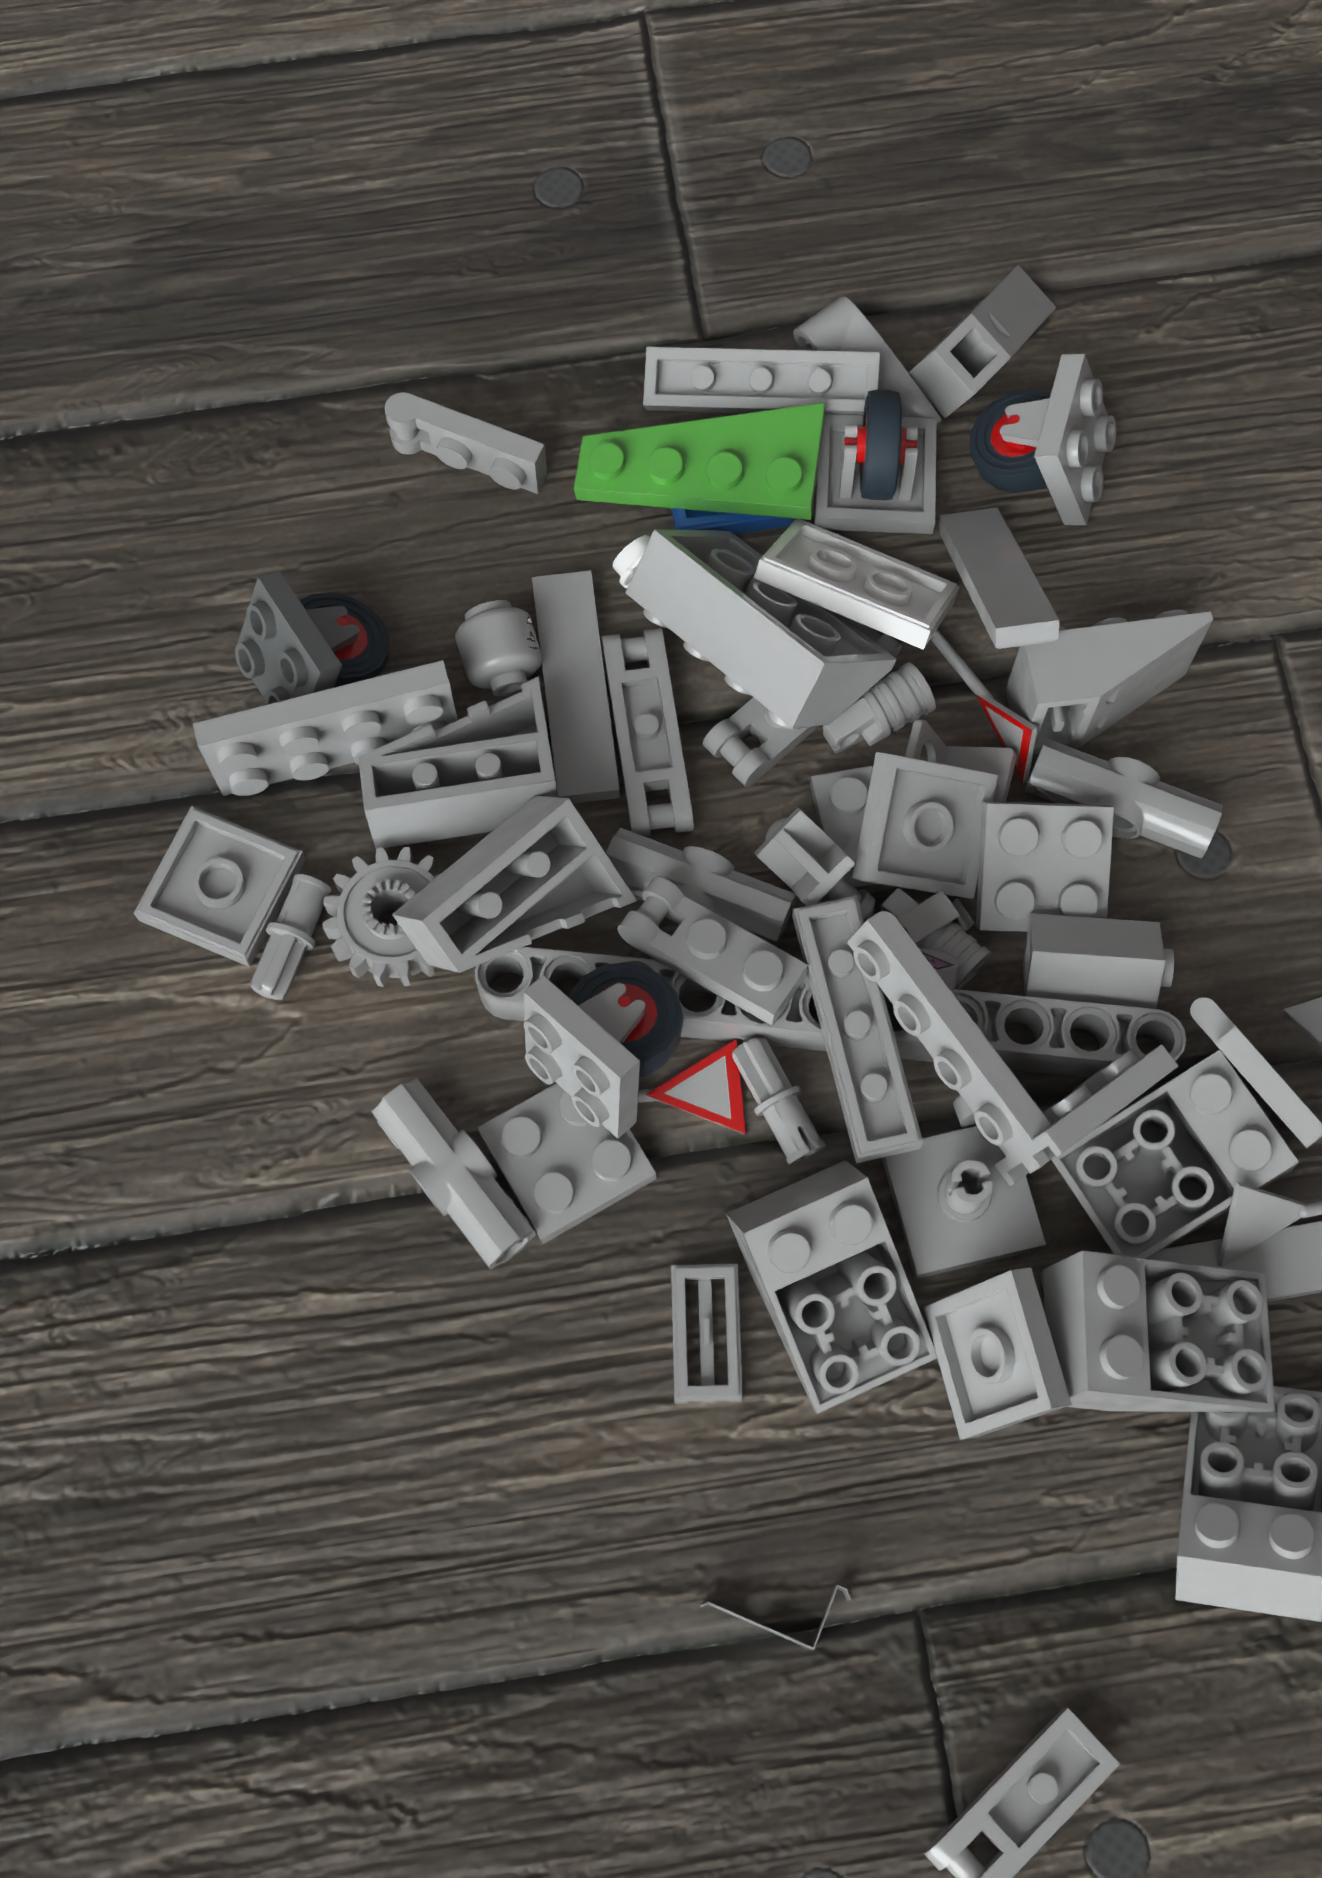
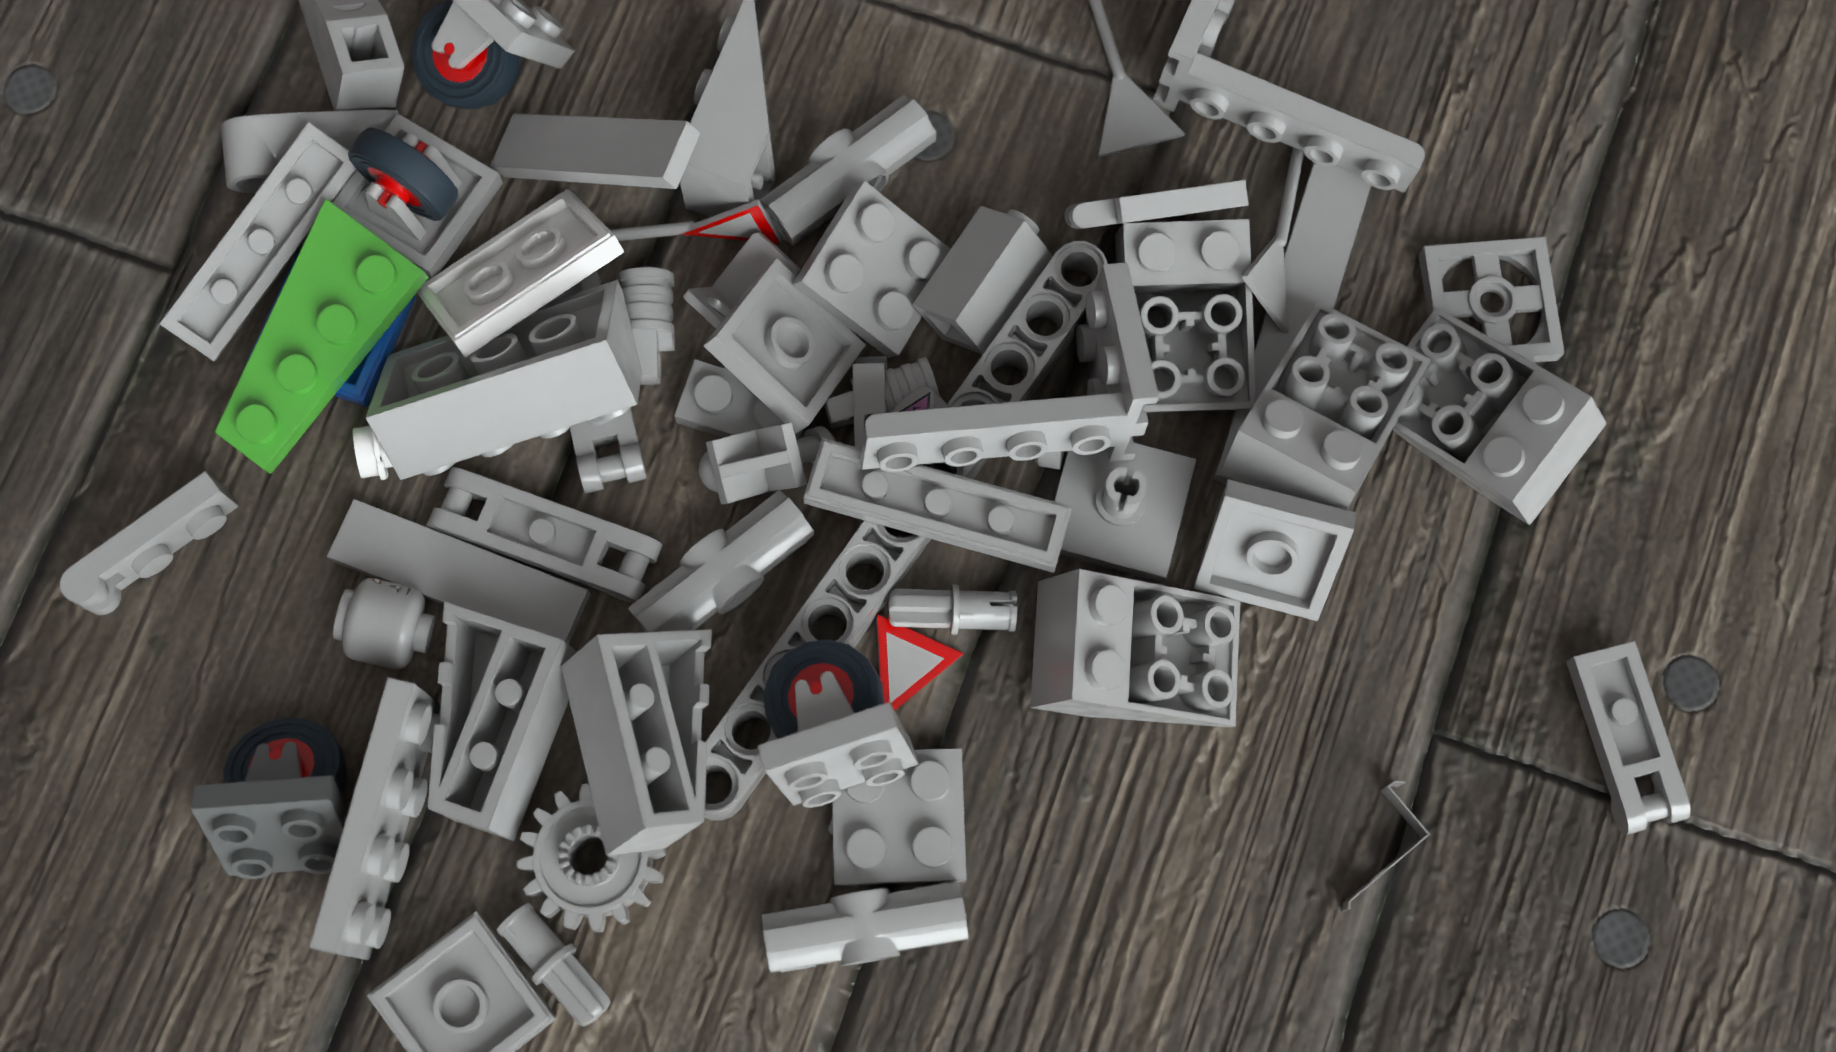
camera: 65 degrees left, 5 degrees up
light grey plate [617,877,808,1026] -> none
light grey tile [671,1264,743,1404] -> none

